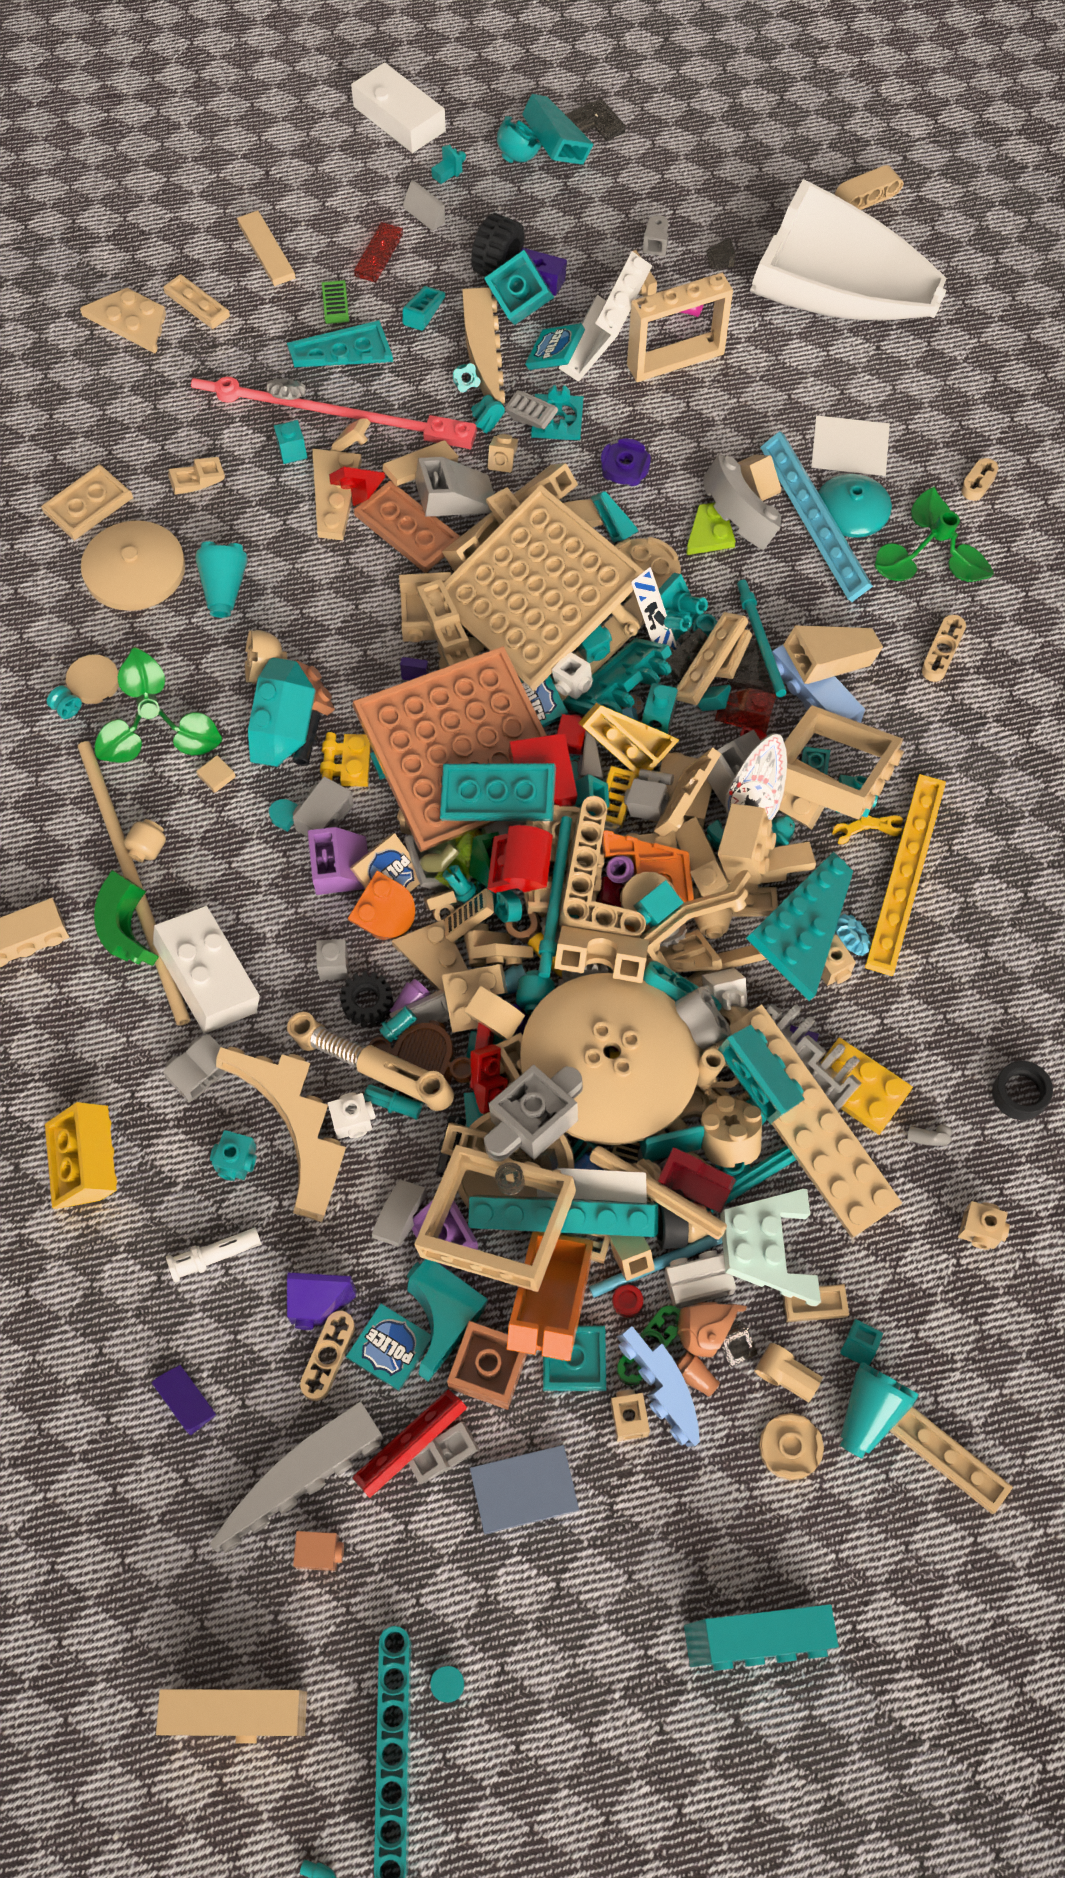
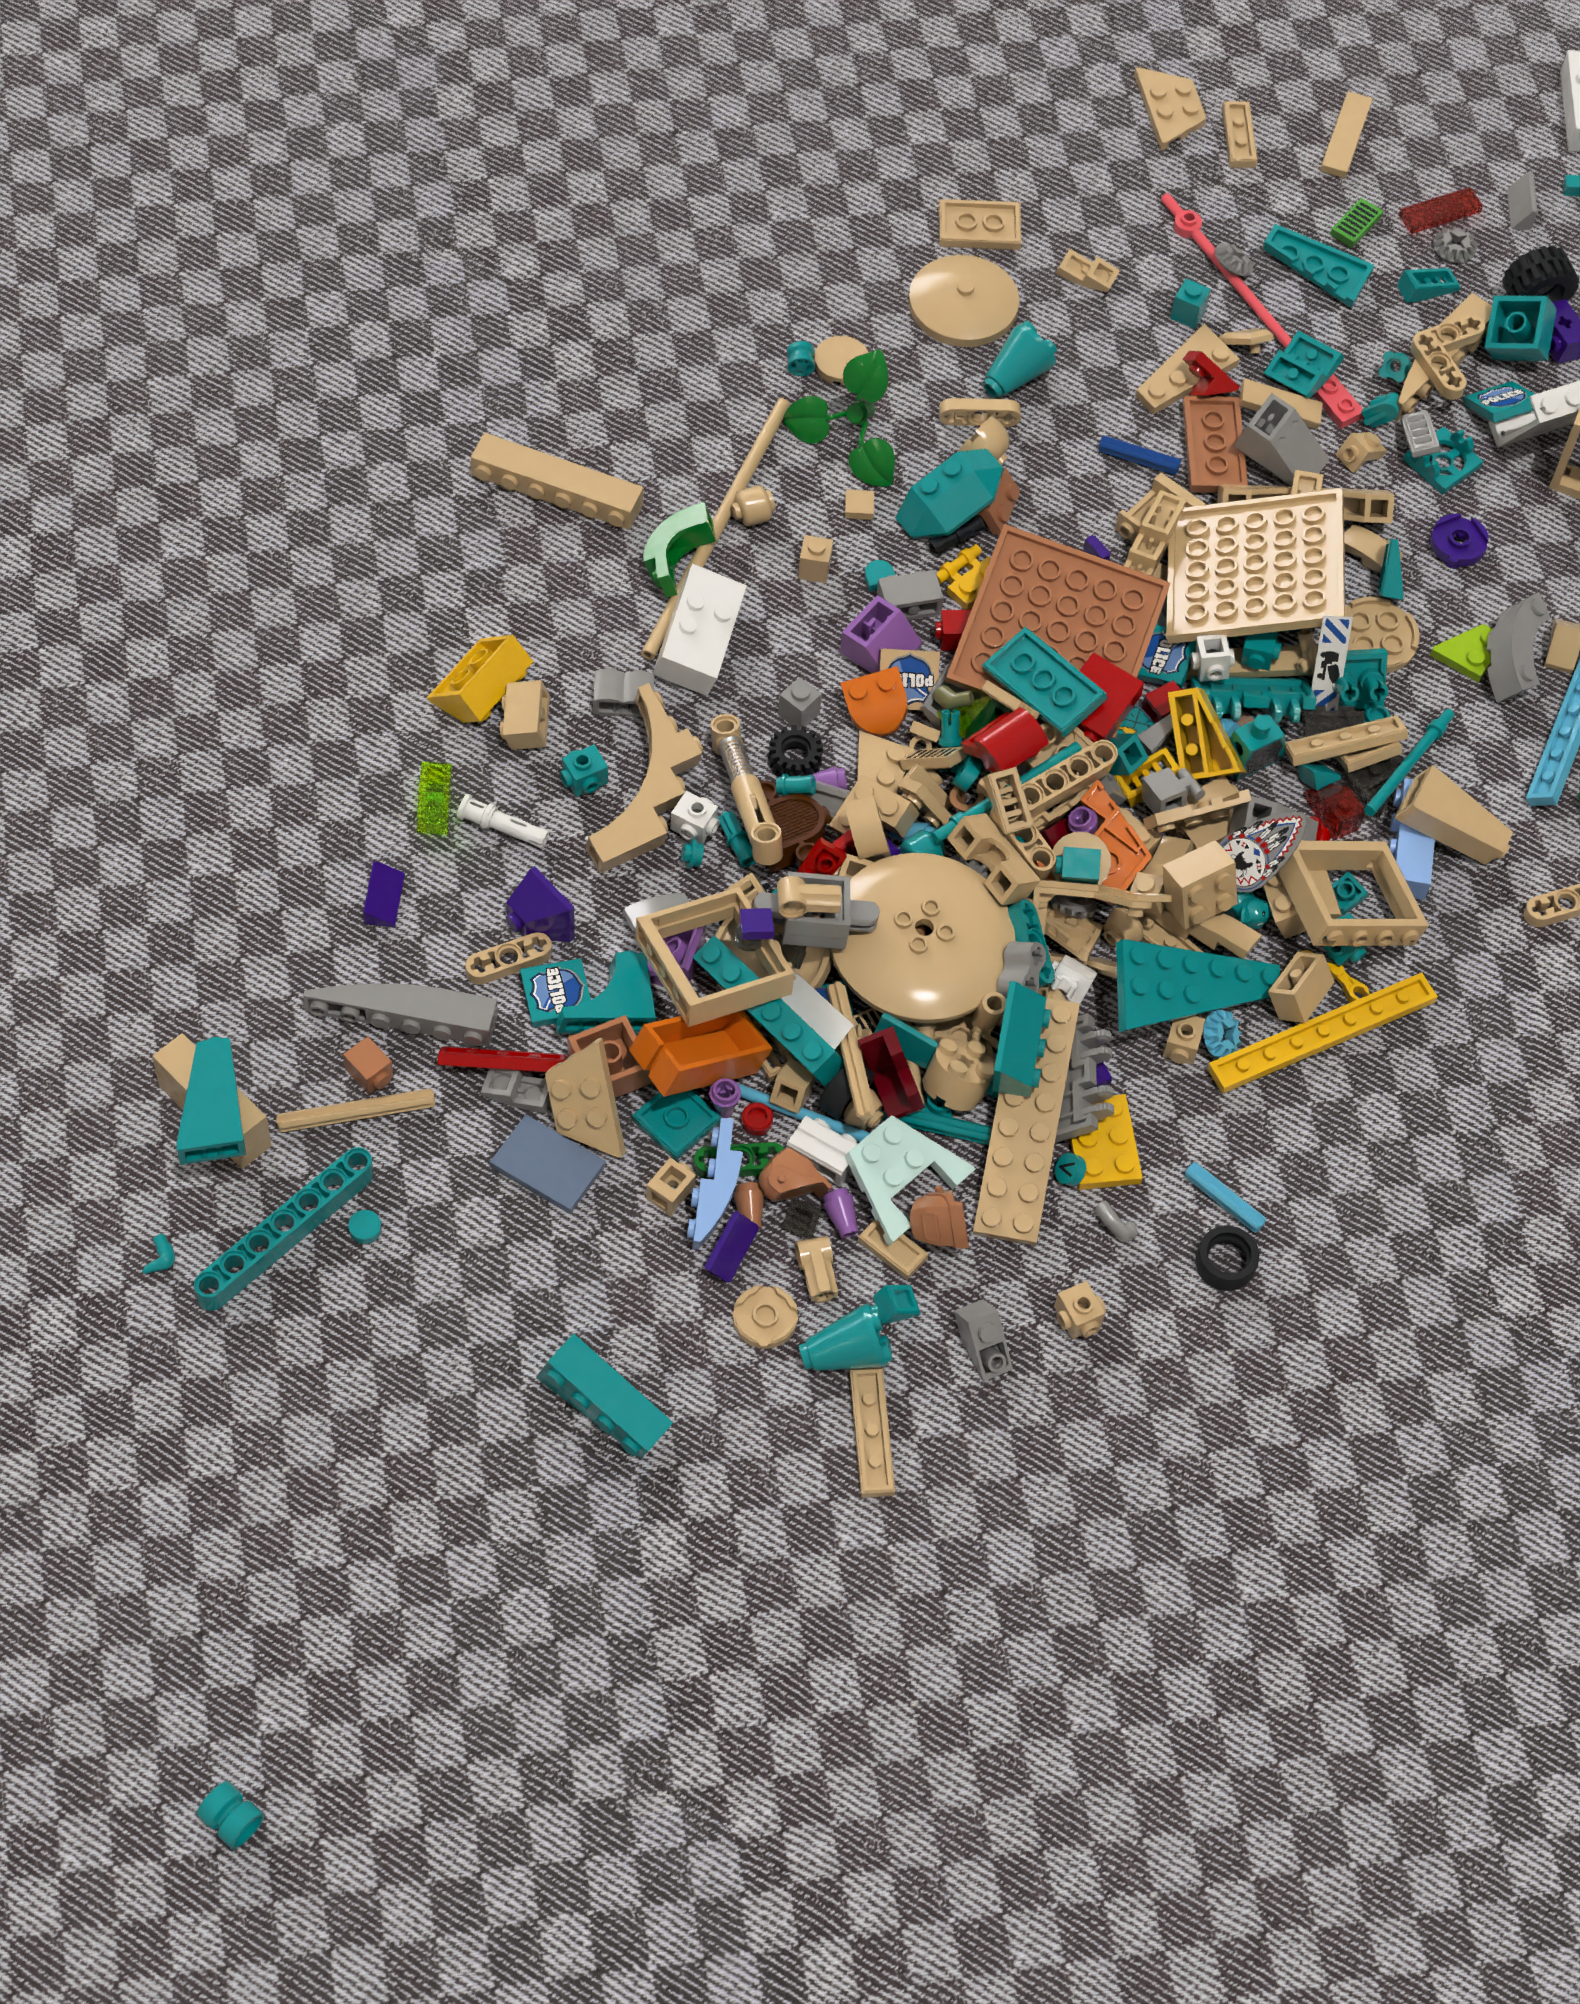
camera: 40 degrees right, 5 degrees down
none -> teal slope [176,1037,246,1165]
none -> tan axle [276,1088,435,1132]
none -> clear neon green slope [417,762,453,835]
none -> tan brick [500,680,550,750]
none -> tan wing [545,1038,626,1157]
none -> teal plate [681,838,704,869]
none -> dark purple slope [704,1211,759,1283]
none -> medium lavender cone [709,1078,741,1118]
none -> dark purple tile [739,908,775,940]
none -> tan piece [777,876,842,919]
none -> tan brick [798,535,833,584]
none -> medium lavender cone [823,1188,859,1239]
none -> nougat helmet [910,1186,969,1249]
none -> red brick [934,610,971,651]
none -> tan beam [939,398,1021,427]
none -> light grey slope [954,1299,1013,1381]
none -> tan tile [982,680,1040,719]
none -> tan slope [983,767,1034,835]
none -> teal tile [1055,1153,1086,1186]
none -> blue axle [1098,435,1181,475]
none -> medium azure axle [1185,1162,1266,1233]
none -> teal slope [1264,330,1345,398]
none -> tan brick [1268,951,1335,1023]
none -> tan beam [1410,314,1485,400]
none -> light grey gear [1433,226,1478,263]

